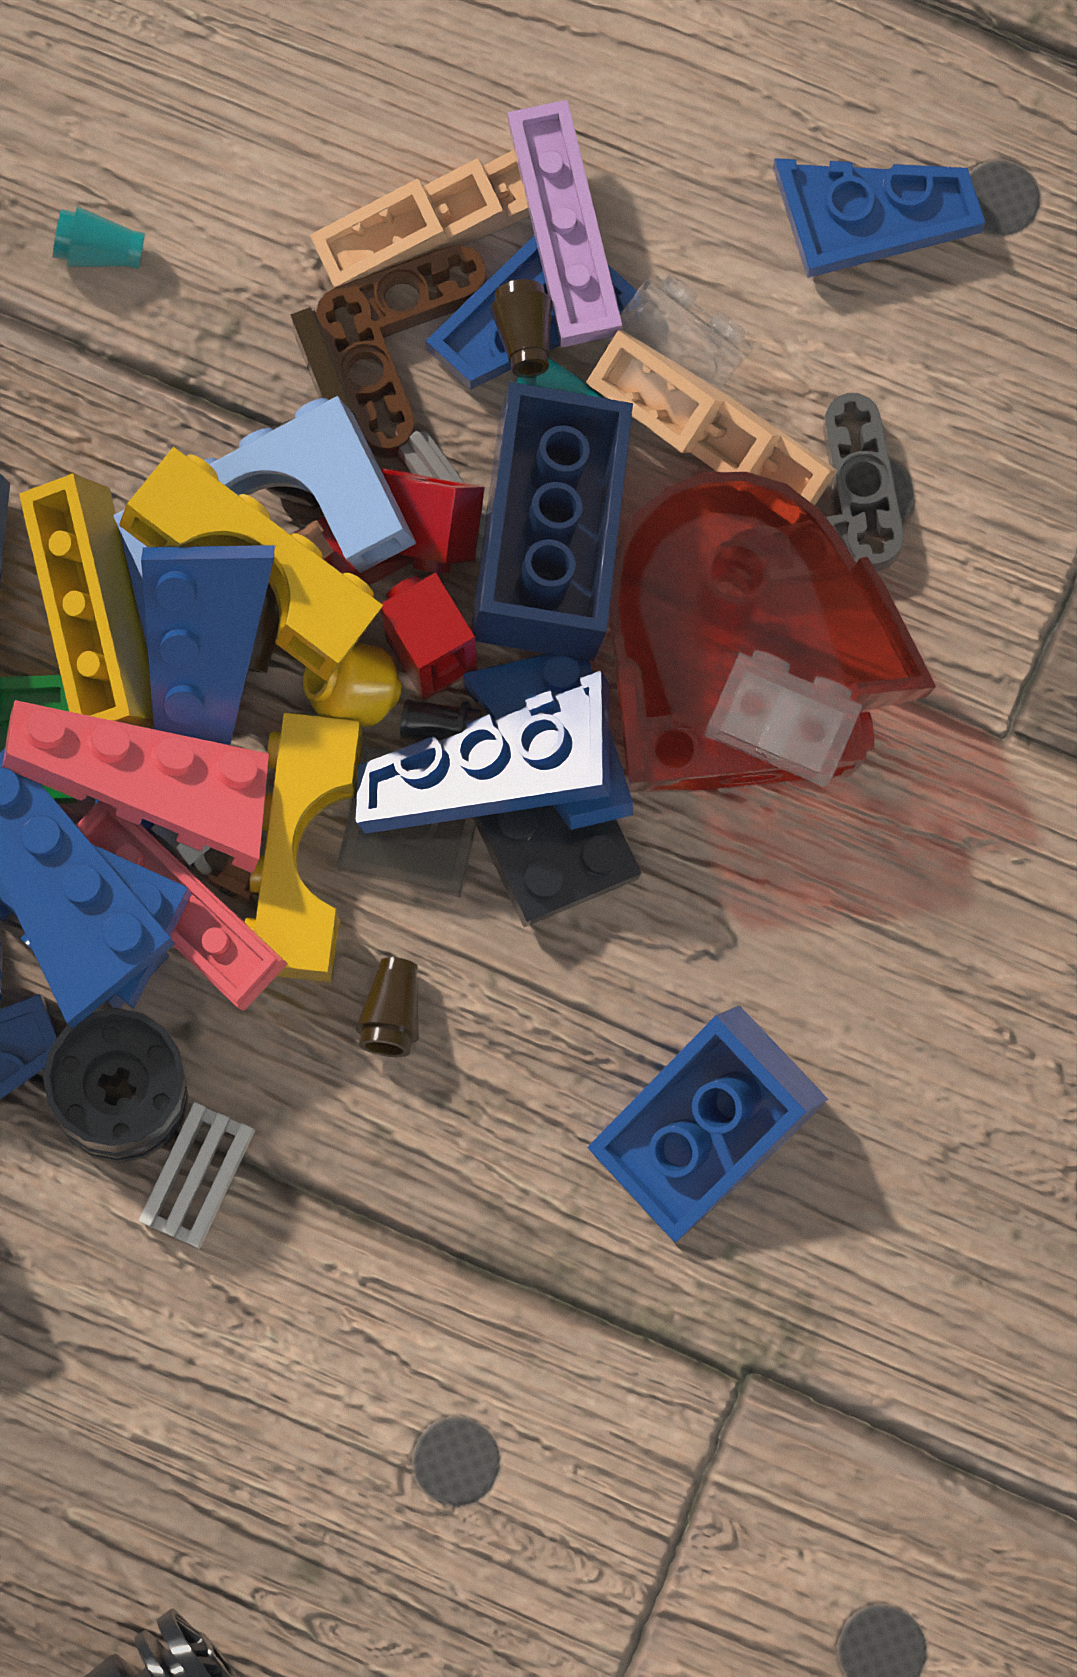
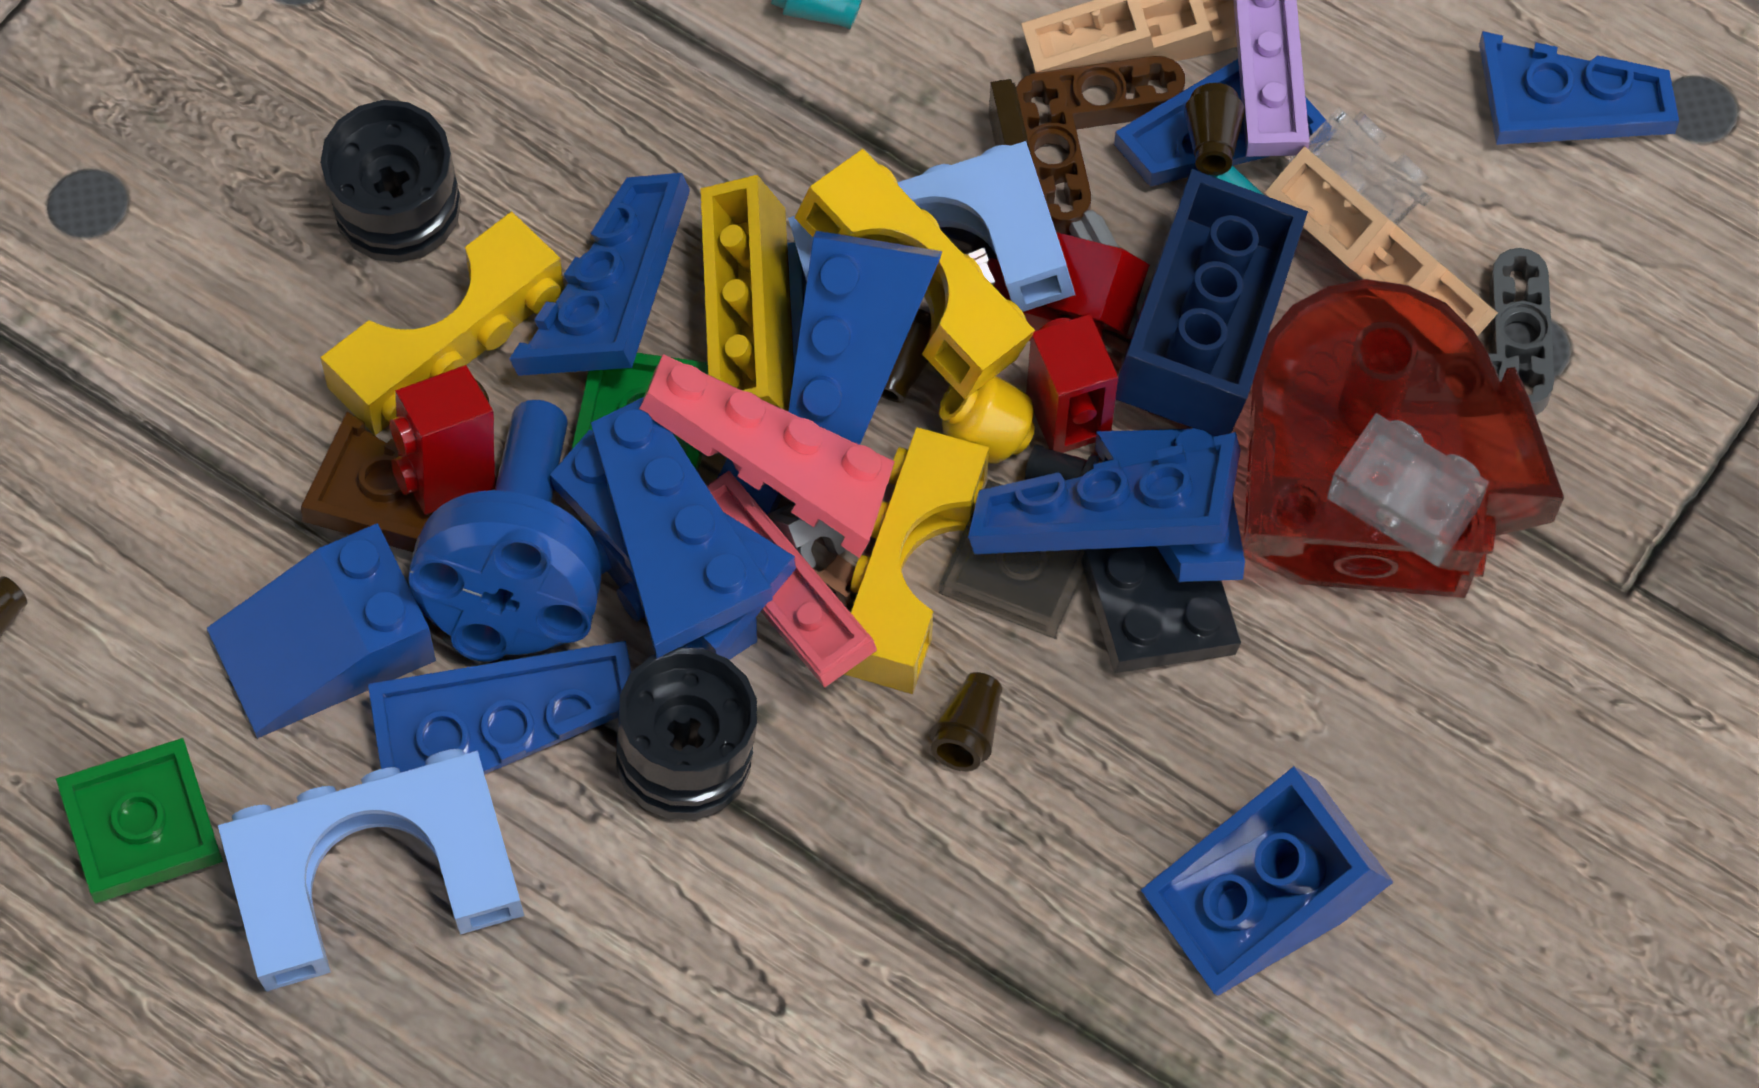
camera: 10 degrees right, 15 degrees down
white tile [138,1102,255,1249] -> none

